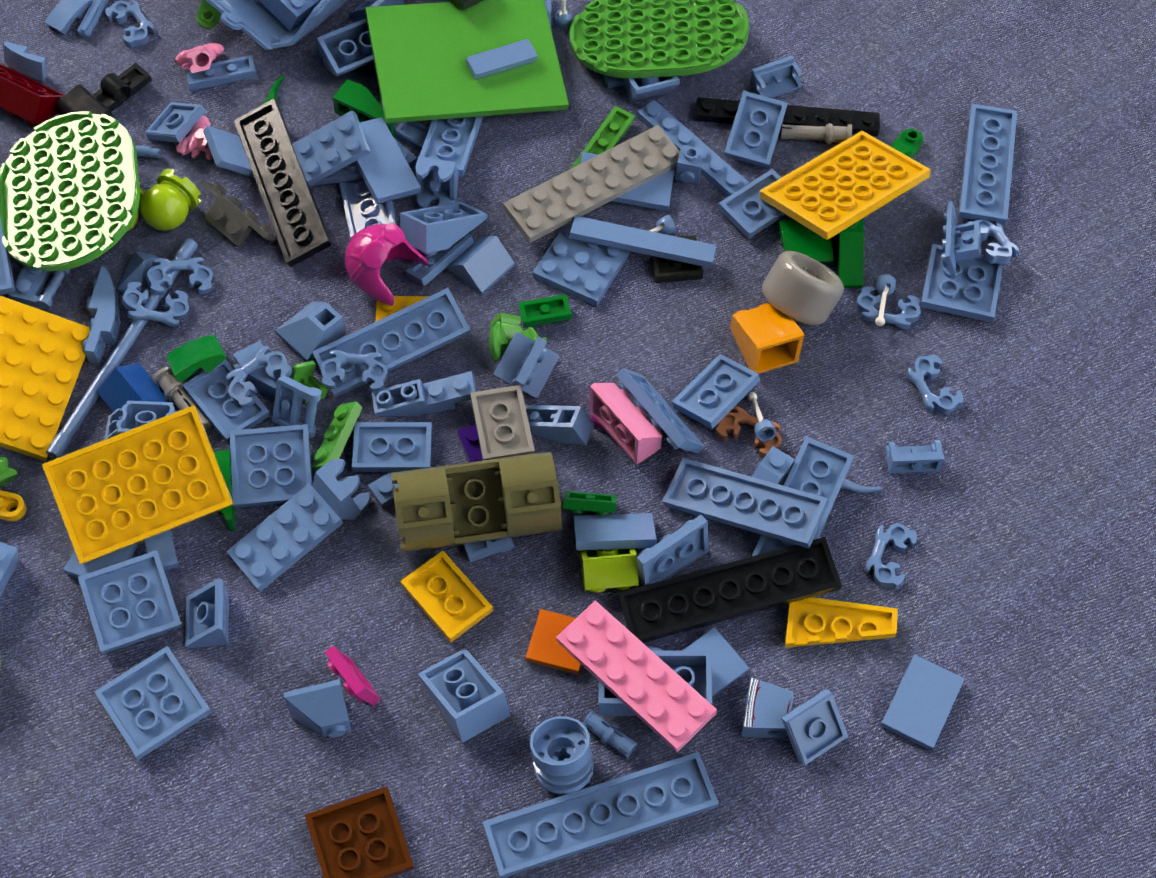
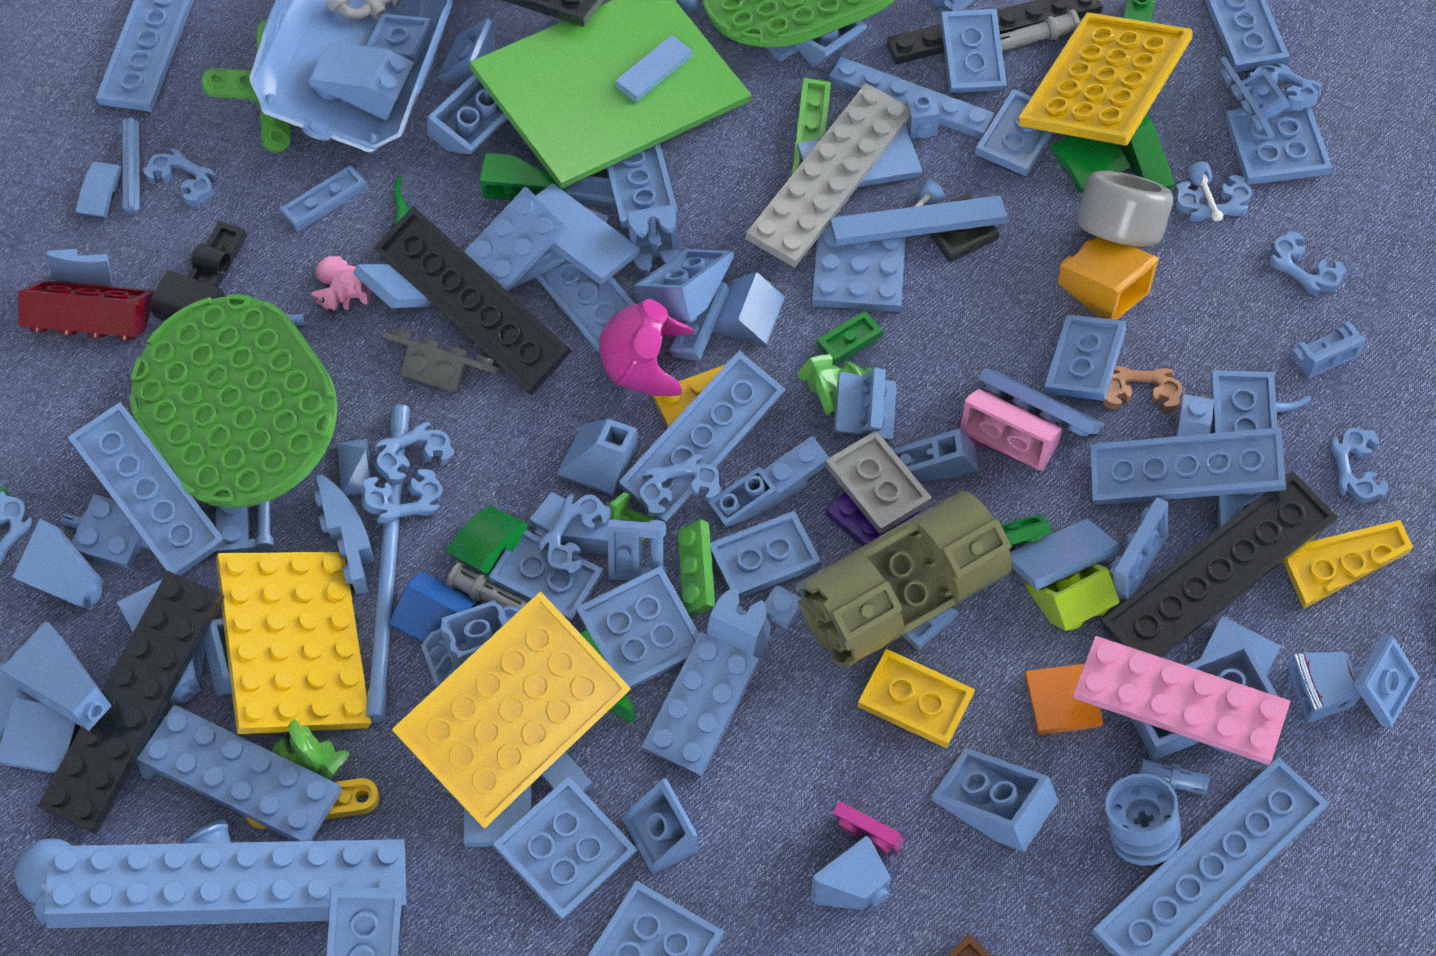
camera: 20 degrees left, 0 degrees up
lime tile [140,169,202,231] -> none
medium blue tile [144,102,206,143] -> none
bright pink animal [175,43,224,73] -> none
medium blue hinge [747,392,776,442] -> none

